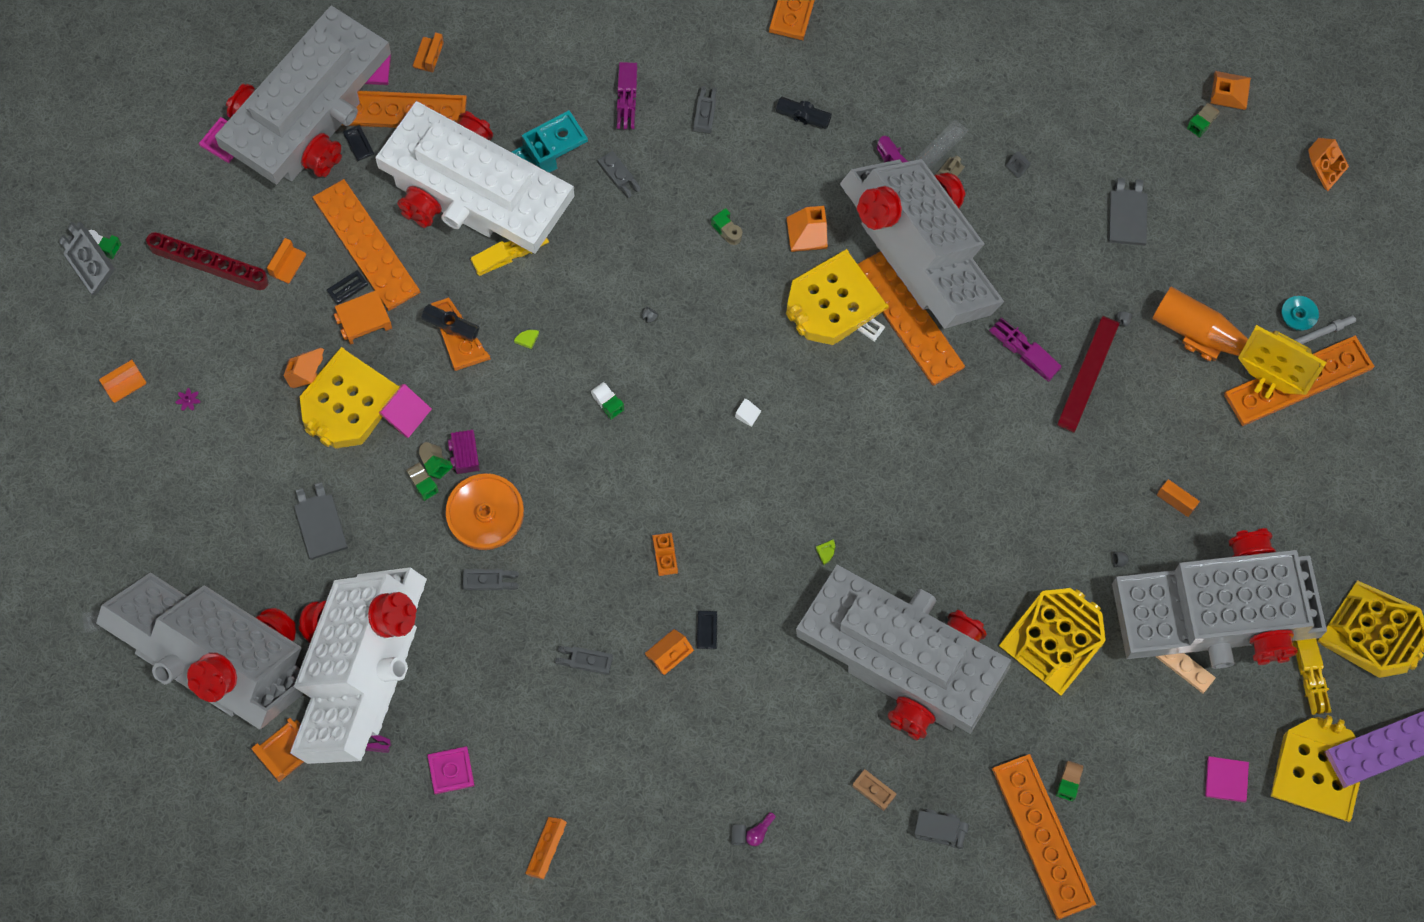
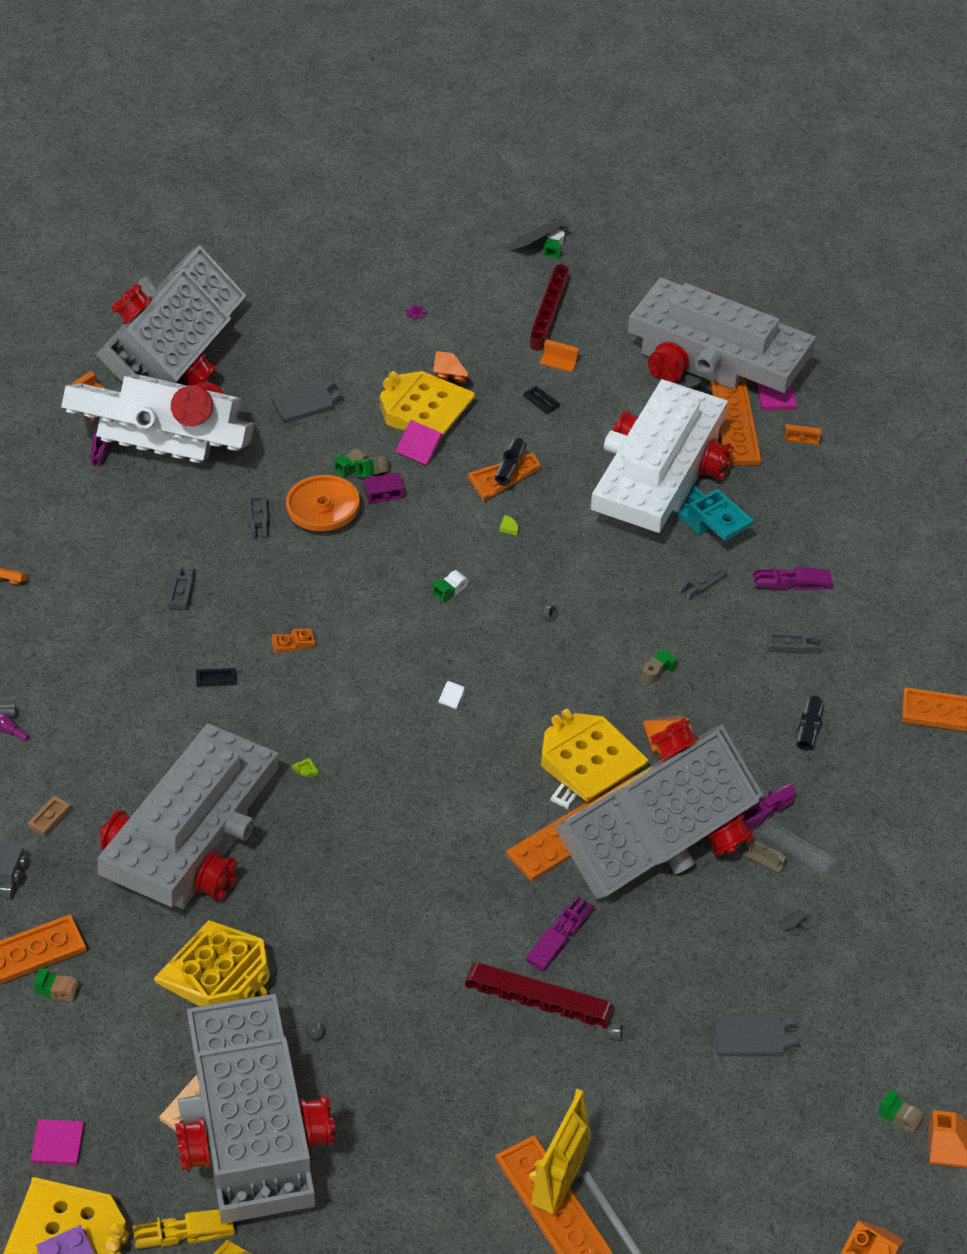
camera: 85 degrees right, 20 degrees down
orange panel [99,360,146,403] -> none
orange plate [313,179,421,311] -> none
orange panel [334,290,392,345] -> none
dark pink tile [428,746,475,794] -> none
yellow arm [471,238,549,276] -> none
orange panel [645,629,694,675] -> none
orange piece [1152,286,1248,361] -> none
orange panel [1157,479,1200,517] -> none
teal dish [1281,296,1319,331] -> none

